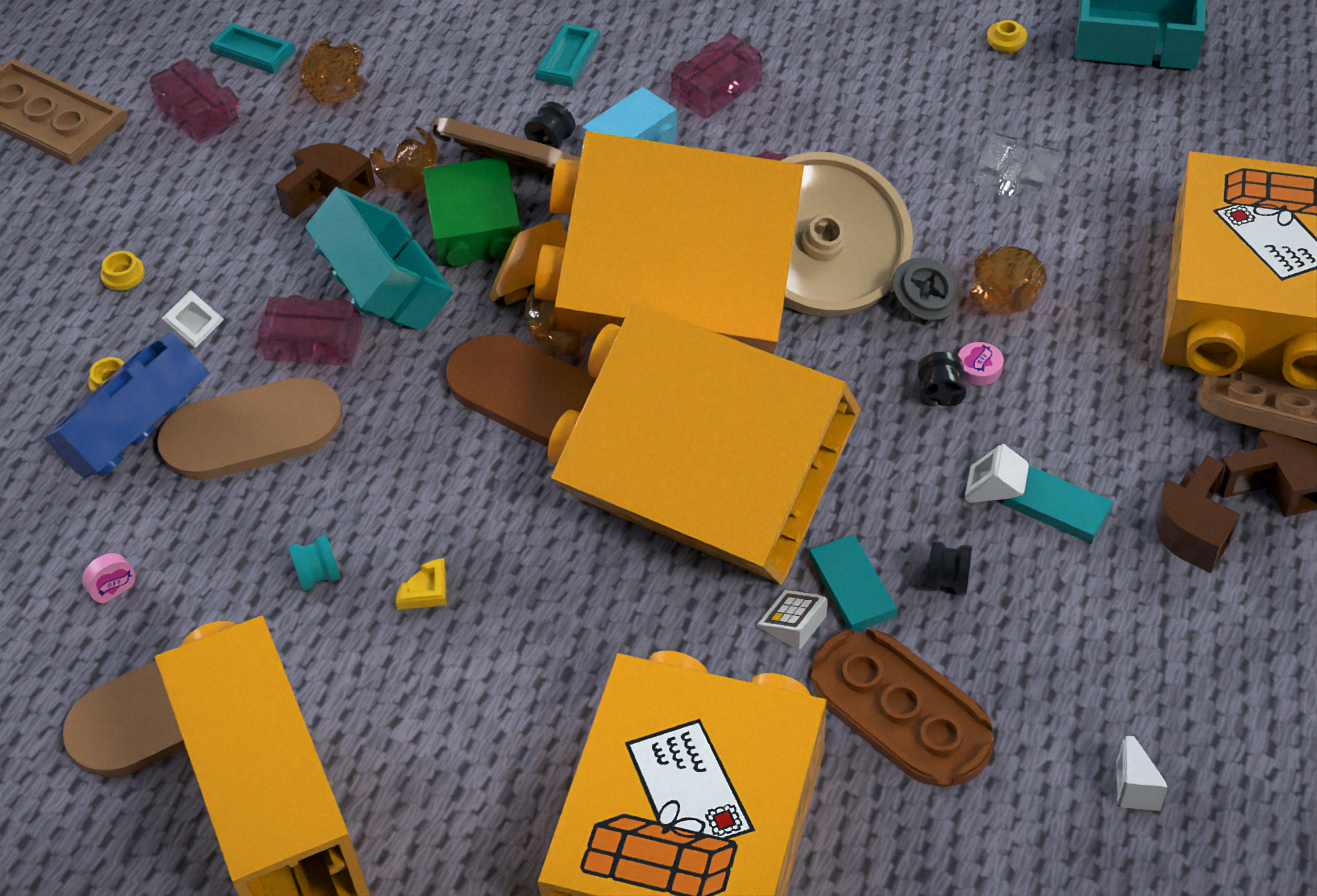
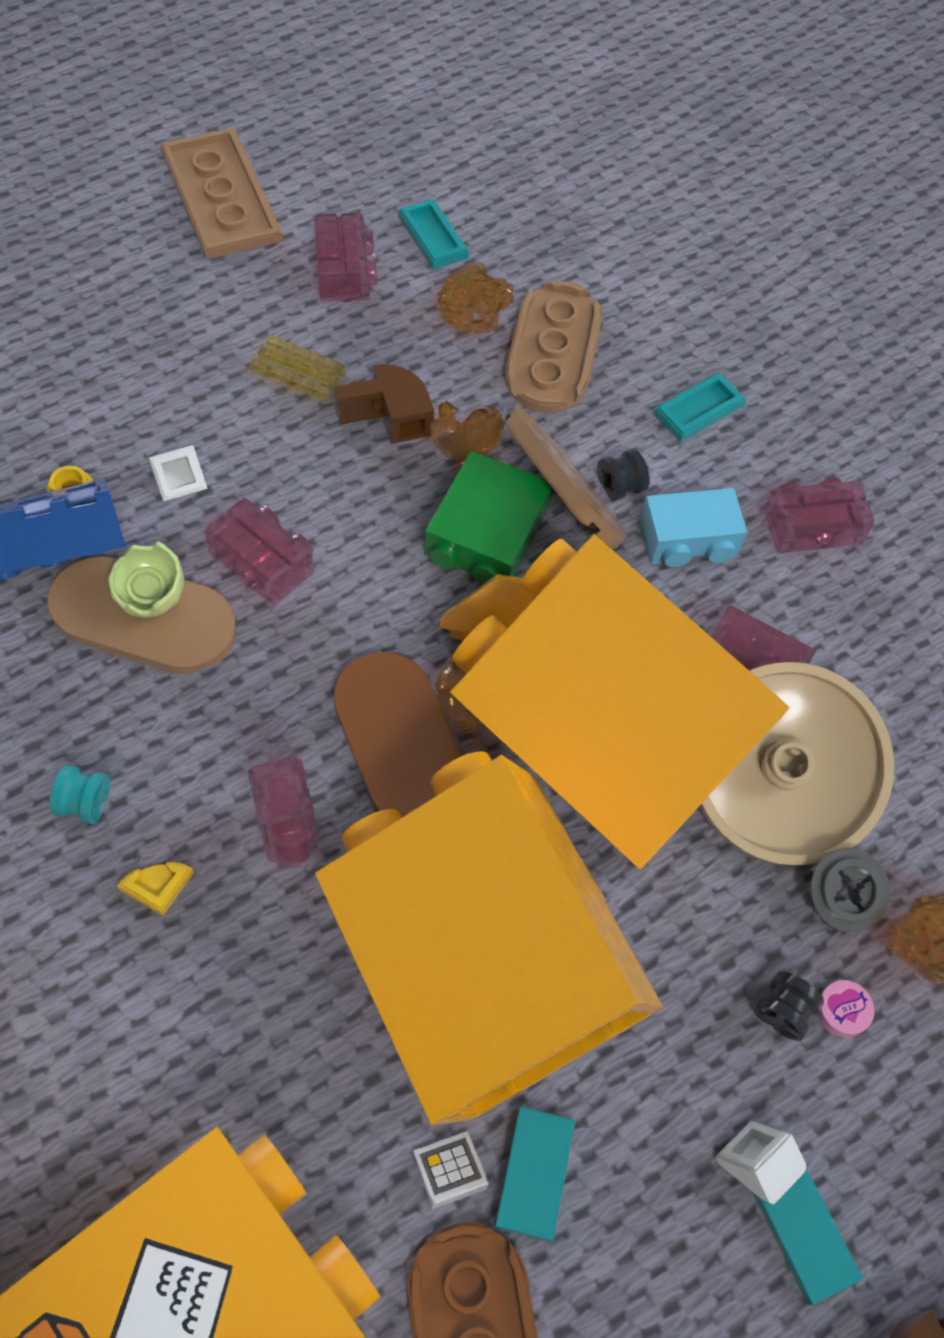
camera: 25 degrees right, 10 degrees up
yellow plate [100,251,145,291] -> none
teal piece [305,187,455,330] -> none
black wheel [926,541,972,595] -> none
none -> yellowish green hair [108,542,185,618]
none -> clear pink brick [248,757,318,867]
none -> clear yellow tile [249,334,346,403]
none -> medium nougat tile [505,281,602,413]

